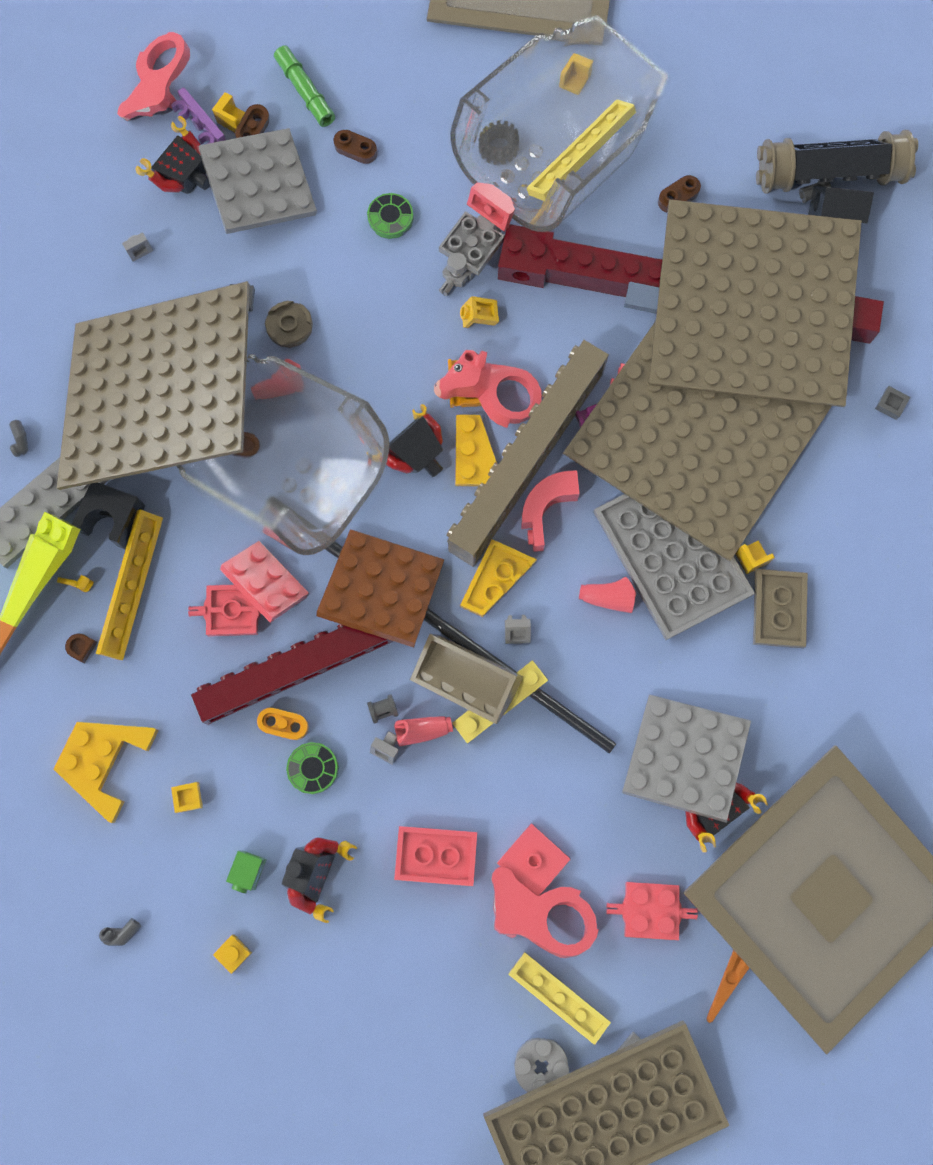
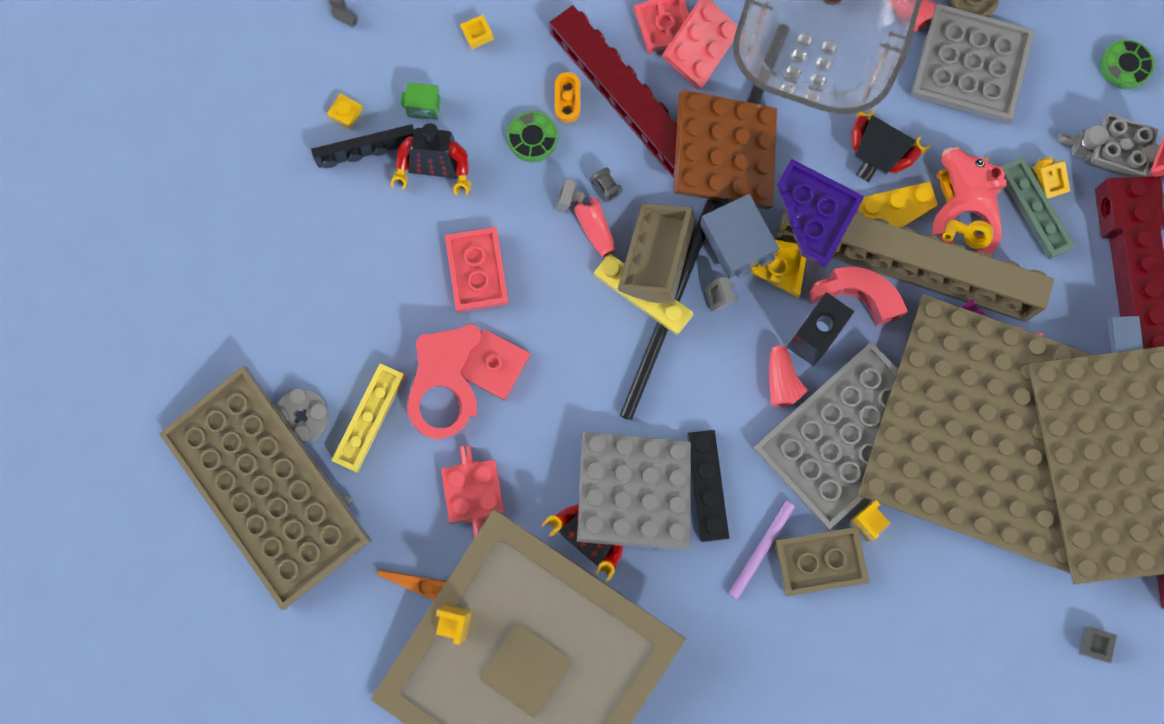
camera: 75 degrees right, 0 degrees up
none -> black plate [311,124,414,168]
none -> yellow panel [436,604,472,645]
none -> black plate [687,430,730,542]
none -> sand blue brick [700,194,780,279]
none -> lavender bar [728,501,795,600]
none -> dark purple plate [777,159,865,268]
none -> black piece [787,292,855,366]
none -> light grey plate [910,3,1035,124]
none -> yellow plate [943,219,993,249]
none -> sand green plate [1001,157,1075,260]

